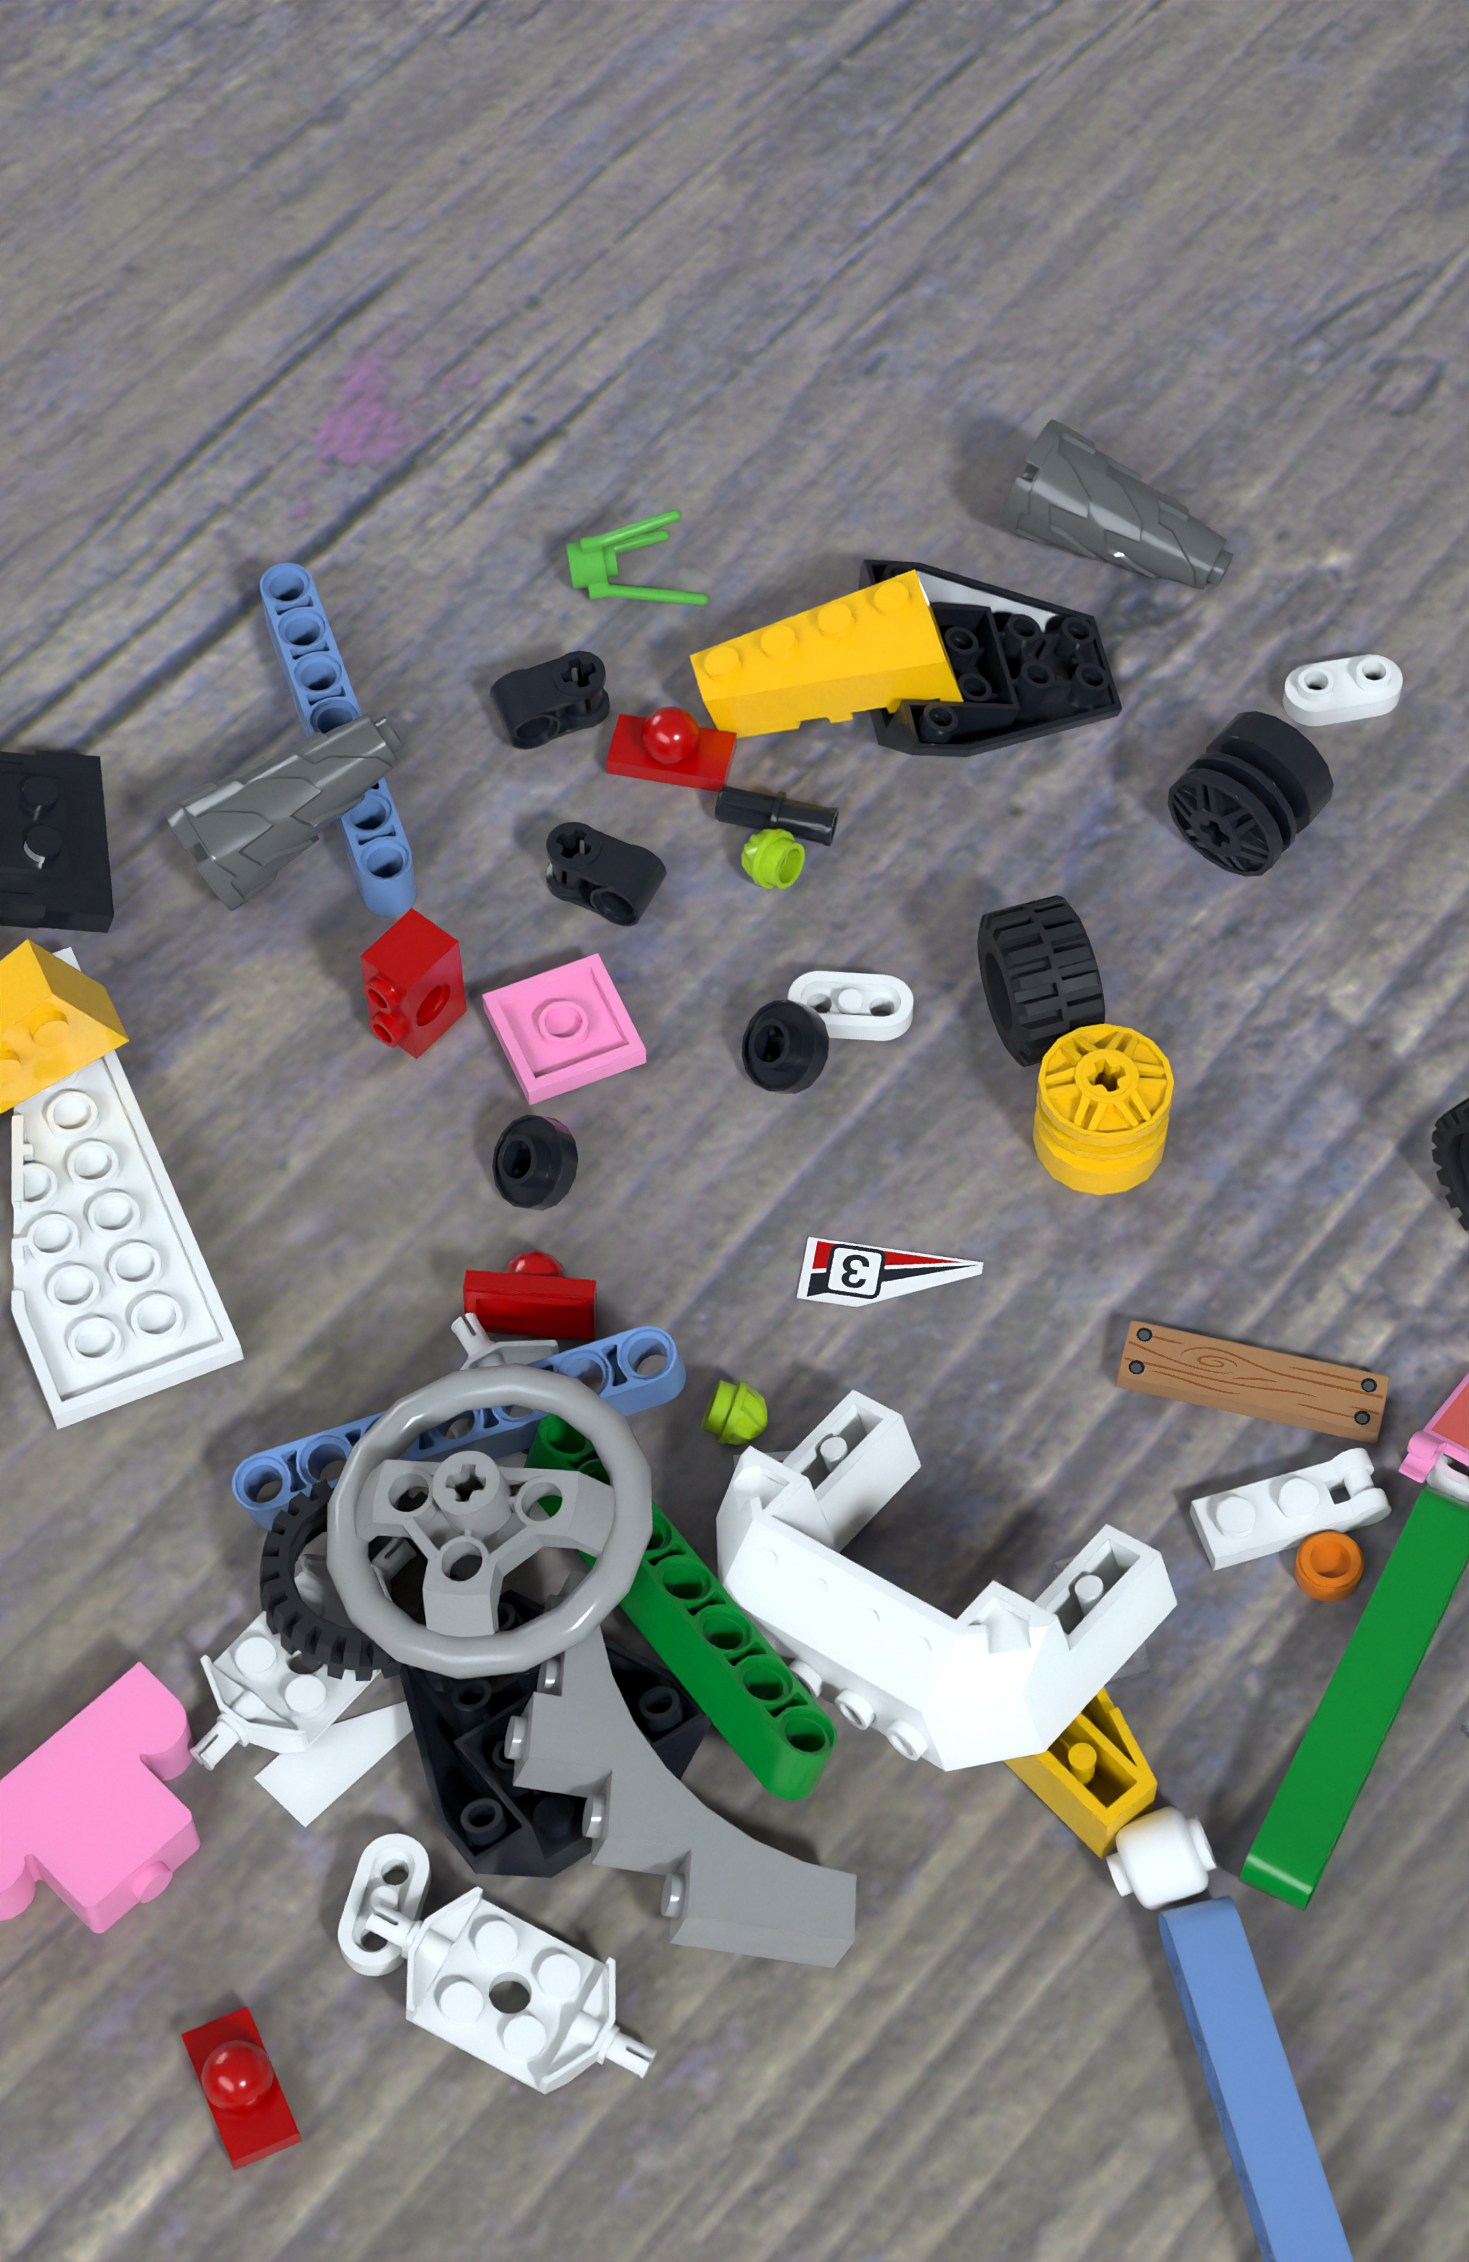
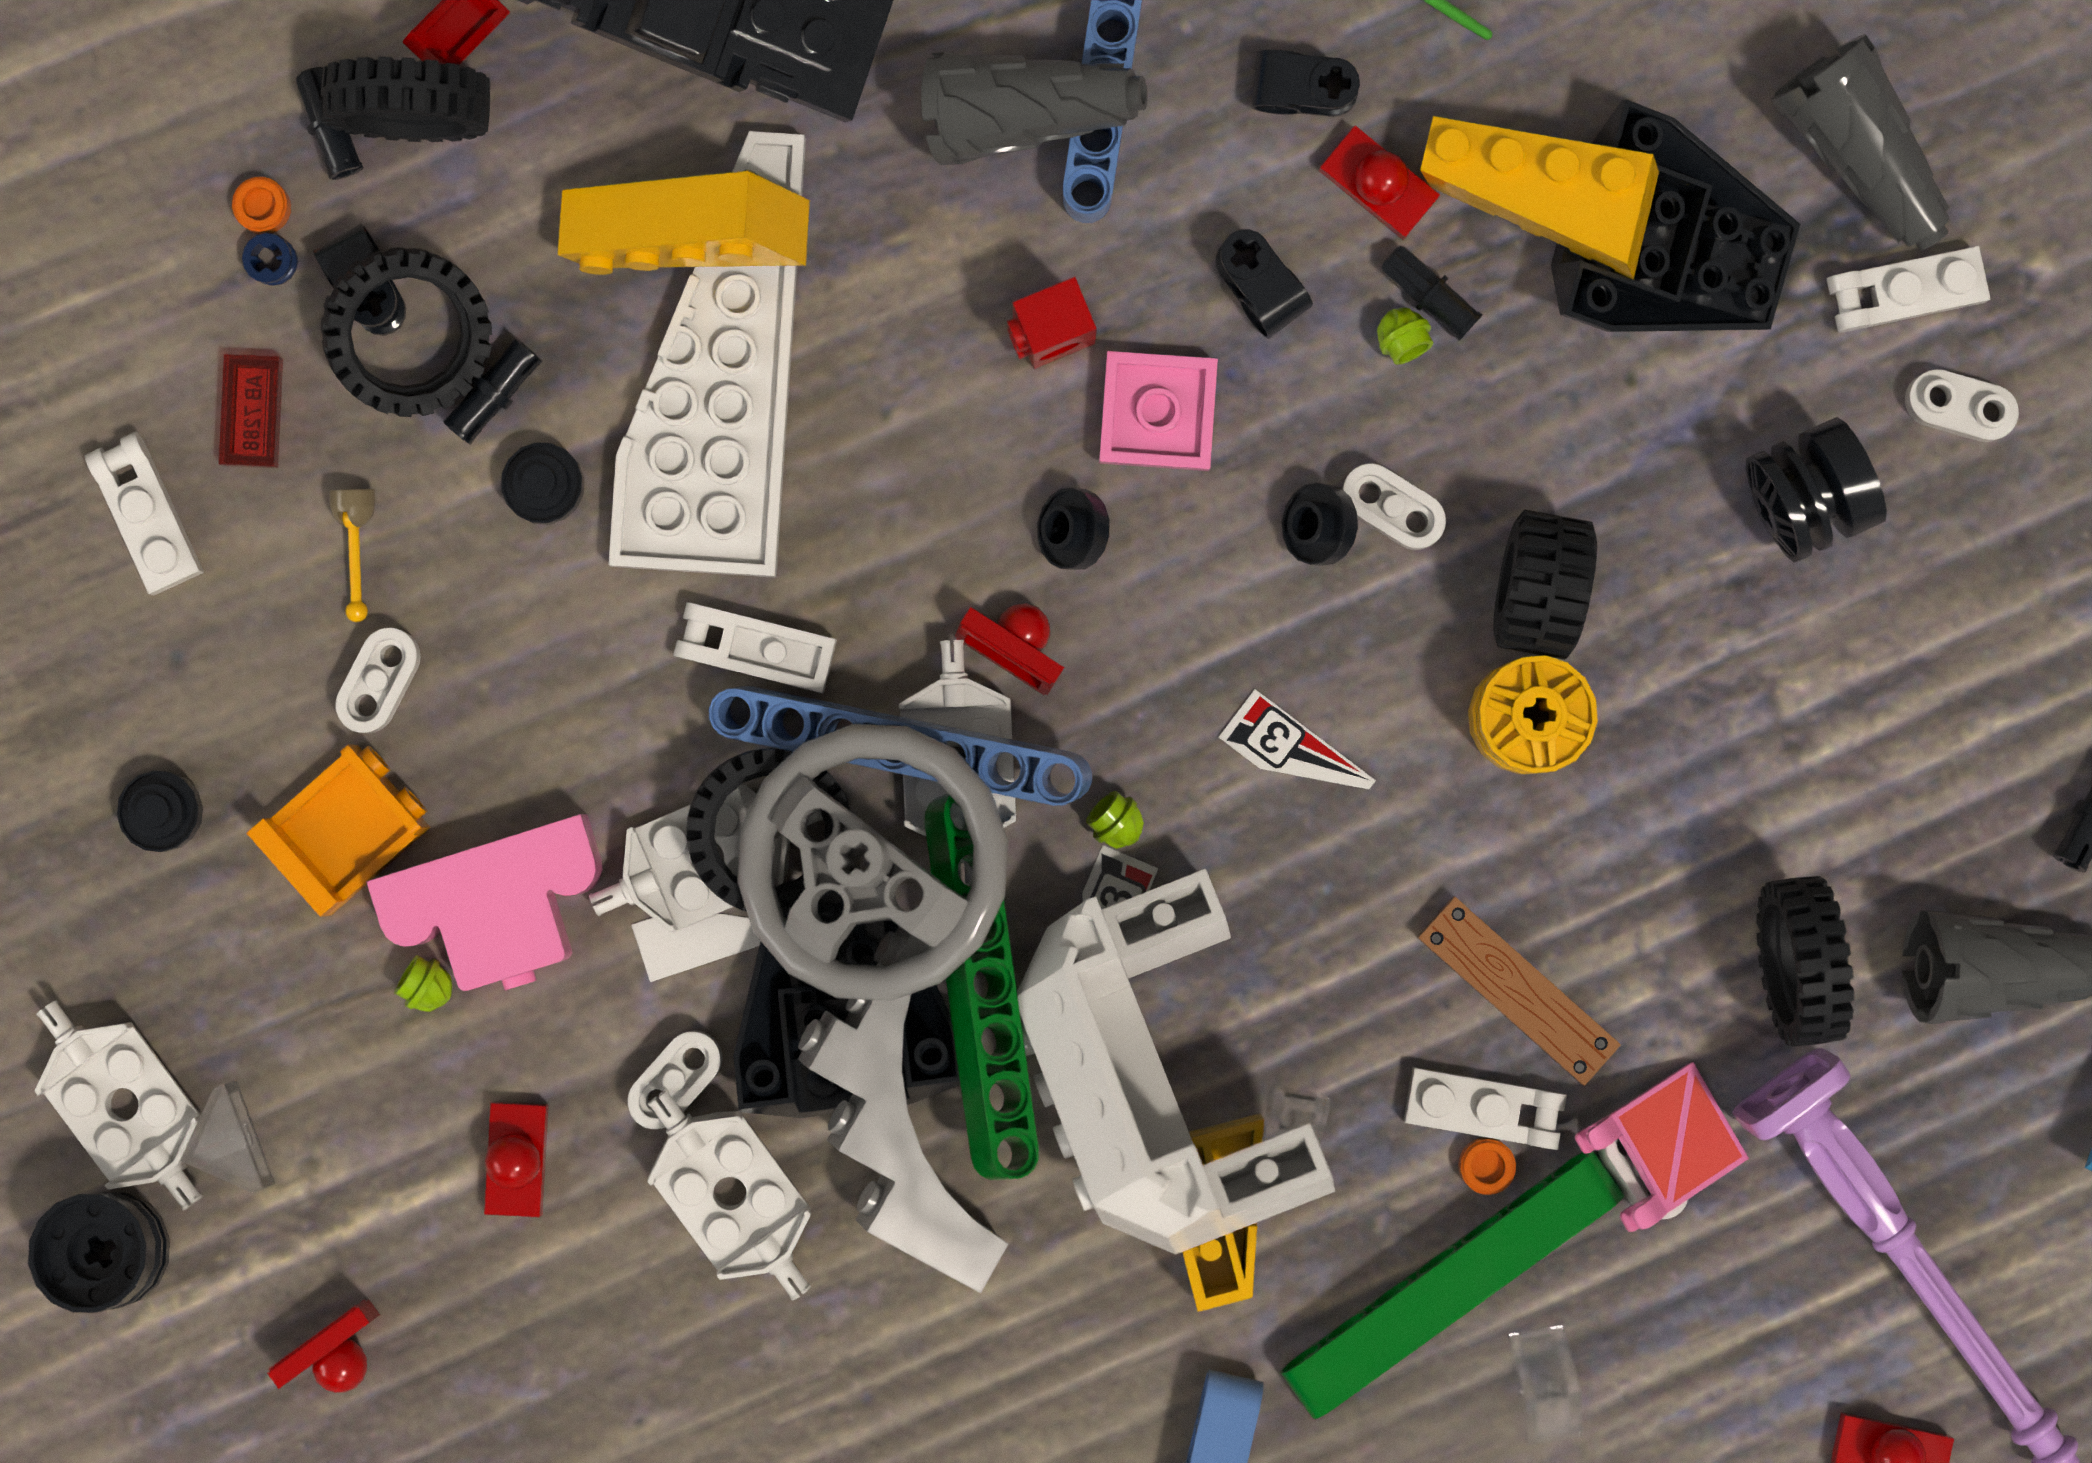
camera: 25 degrees right, 30 degrees up
white head [1106,1806,1217,1911] -> none
none -> lime plate [394,955,452,1012]
none -> white plate [673,602,837,694]
none -> white plate [1827,246,1991,333]

